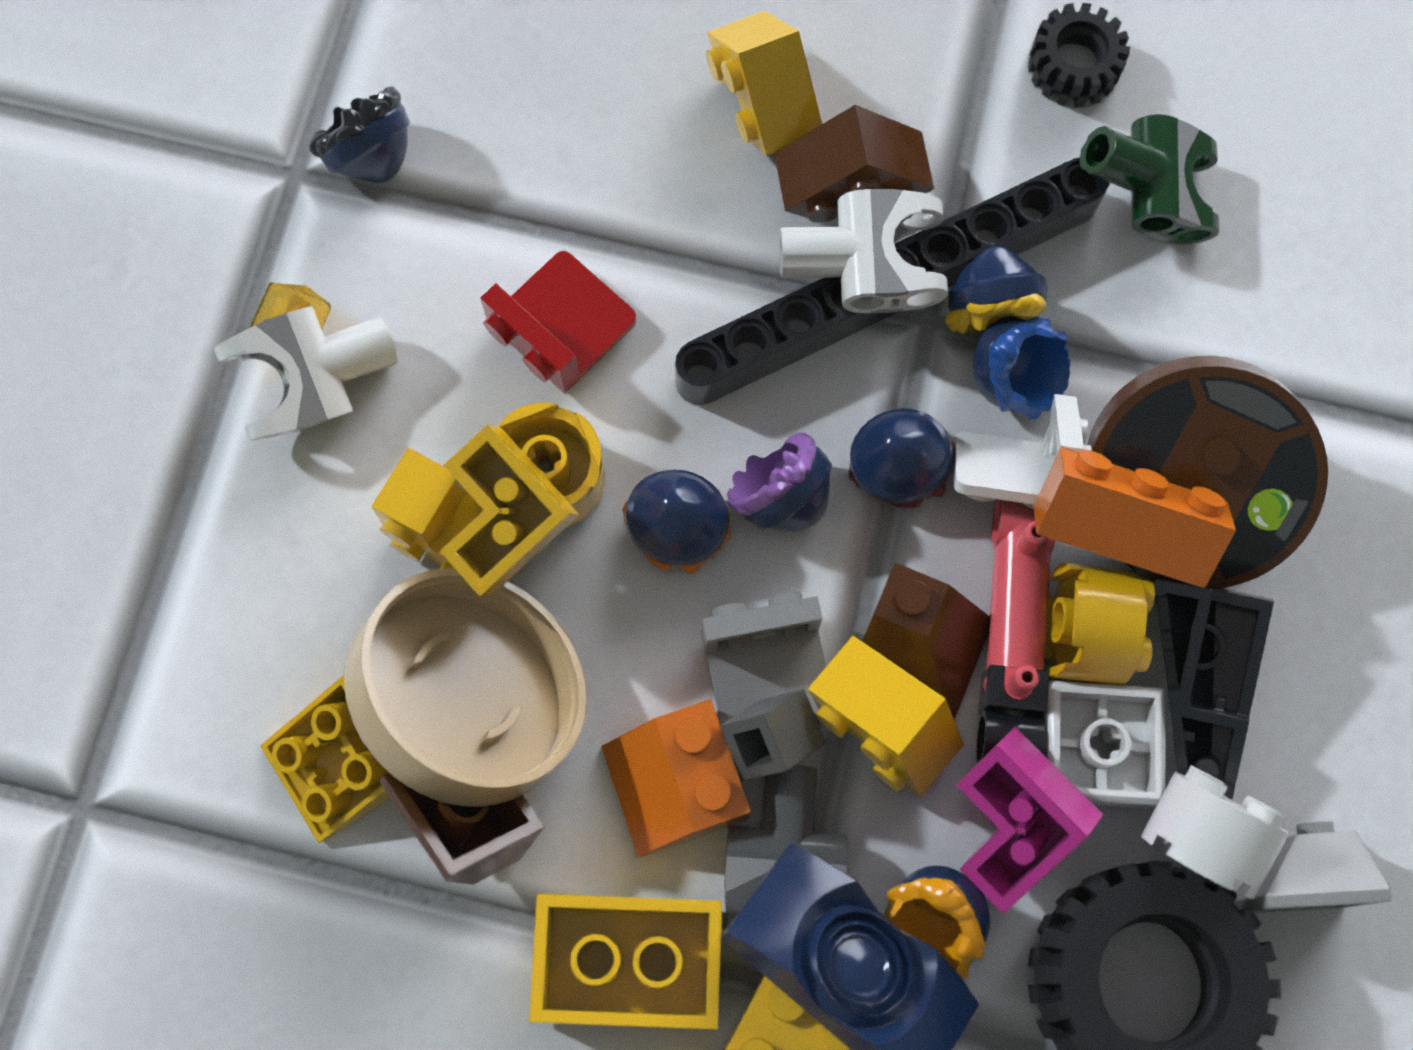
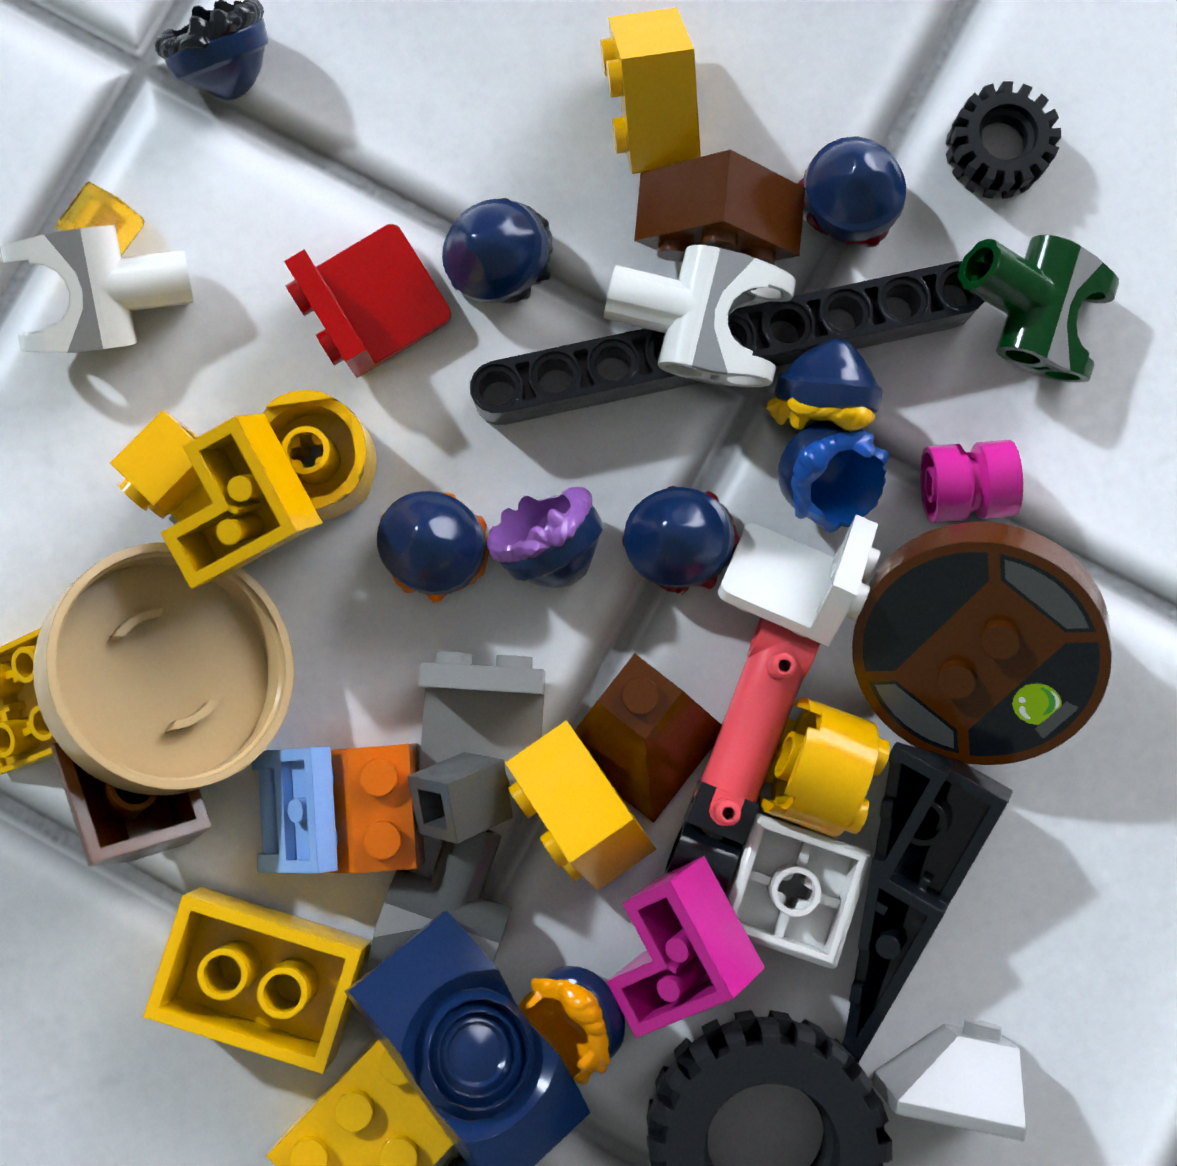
camera: 20 degrees right, 10 degrees up
orange brick [1034,447,1236,588] -> none
white brick [1141,765,1290,899] -> none
none -> light blue plate [252,746,338,874]
none -> dark blue hair [442,198,553,303]
none -> dark blue hair [797,136,906,247]
none -> dark pink wheel [920,440,1023,523]

